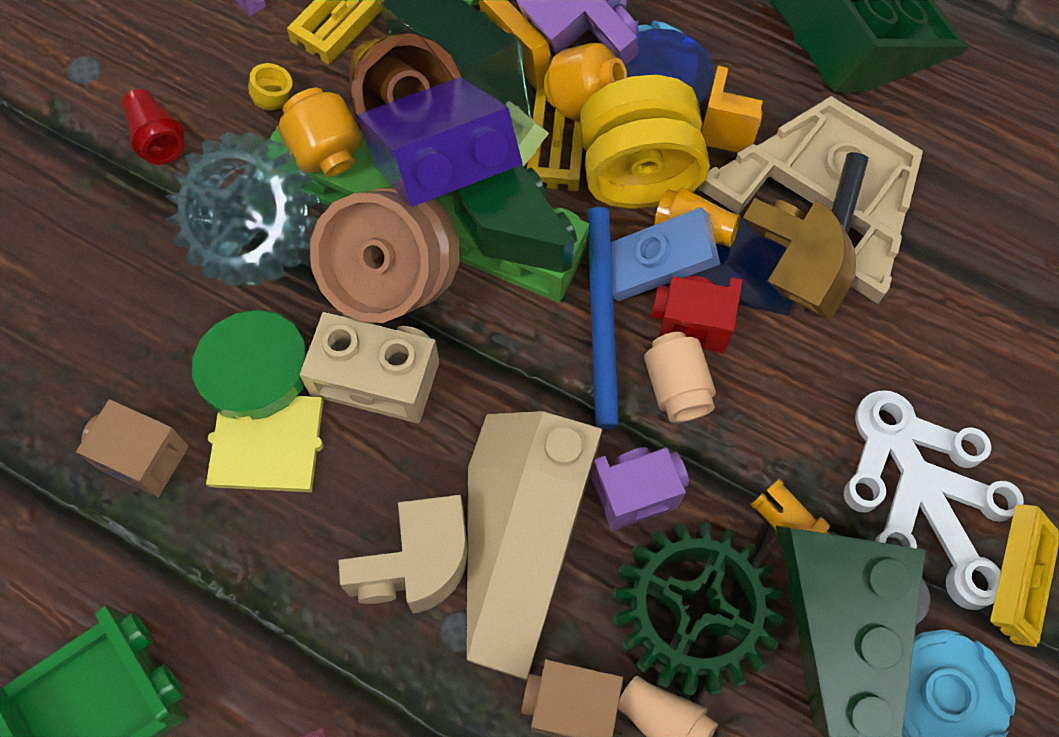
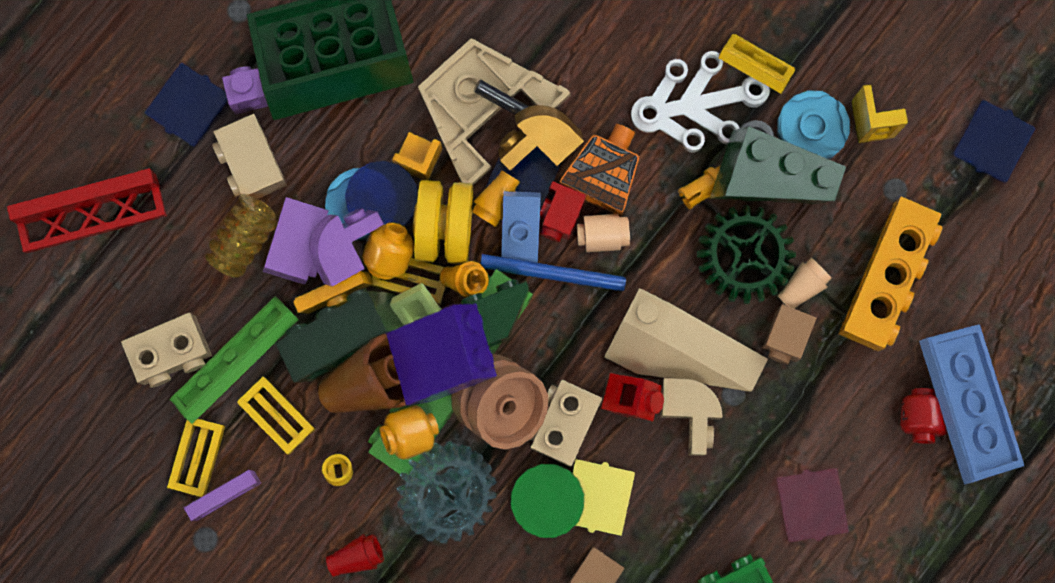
camera: 80 degrees left, 15 degrees up
medium lavender brick [590,447,689,532] -> none
none -> light orange cone [440,261,489,298]
none -> torso [560,124,640,217]
none -> red brick [601,373,664,422]

